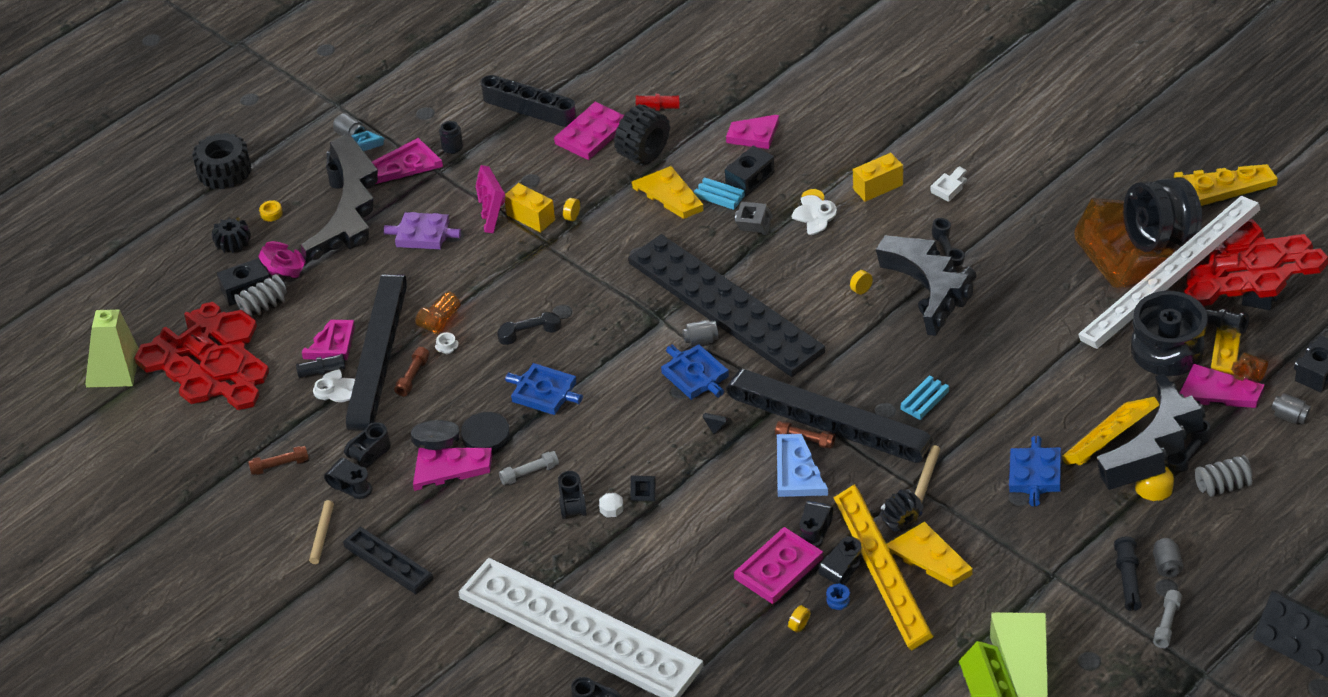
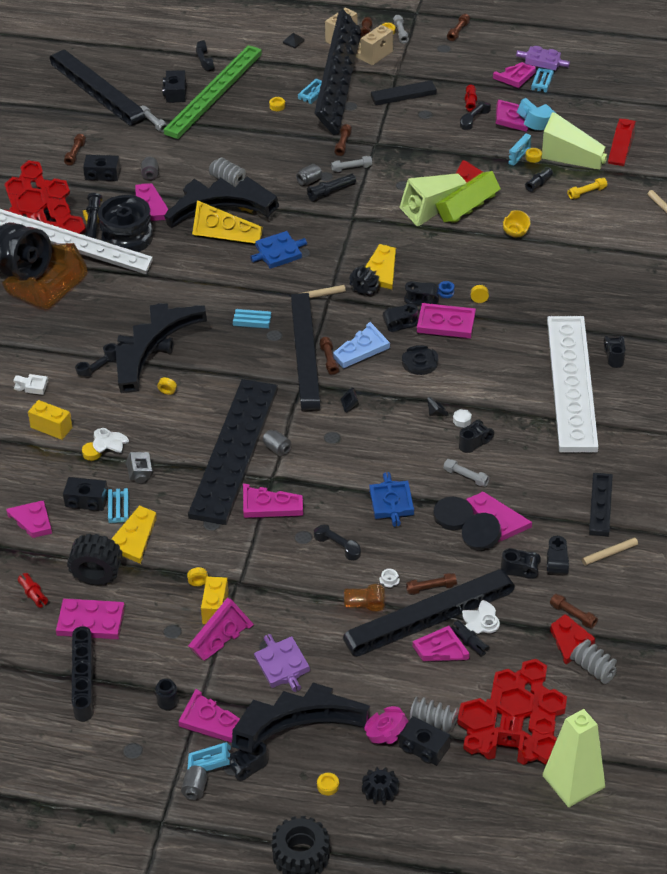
camera: 125 degrees left, 0 degrees up
blue plate [661,344,729,400] -> none
yellow tile [834,484,933,651] -> none
clear orange piece [1231,352,1268,381] -> none
none -> dark pink wing [243,483,303,518]
none -> copper bar [334,124,352,156]
none -> black tile [402,345,438,375]
none -> red wing [550,614,595,665]
none -> light grey piece [570,639,617,684]

